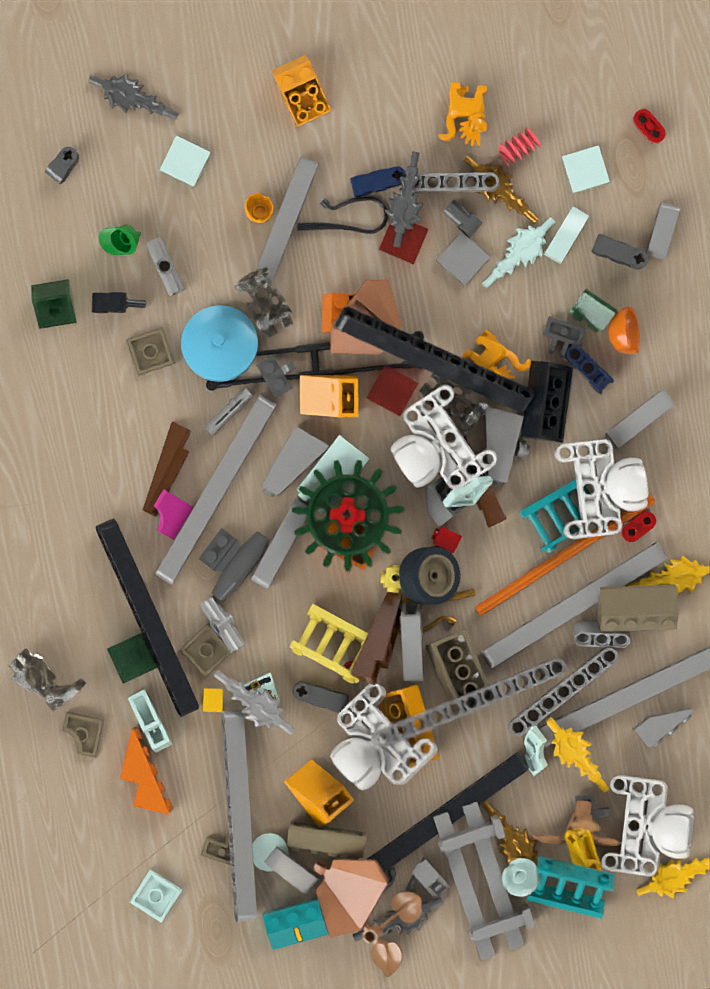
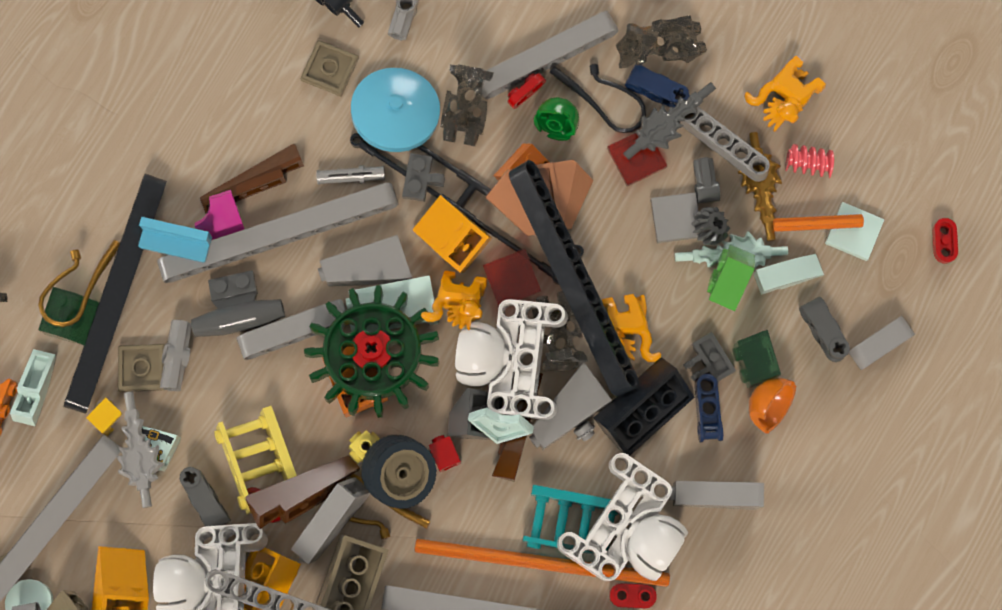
camera: 40 degrees right, 10 degrees down
light orange hair [245,192,274,223] -> none
none -> pearl gold piece [38,240,120,327]
none -> medium azure panel [138,217,212,263]
none -> light orange animal [421,270,487,330]
none -> red plate [507,73,546,109]
none -> green cylinder [534,97,579,141]
none -> clear smoke hips [616,15,707,68]
none -> dark grey gear [691,207,731,245]
none -> bright green brick [707,244,755,311]
none -> orange axle [773,214,864,232]

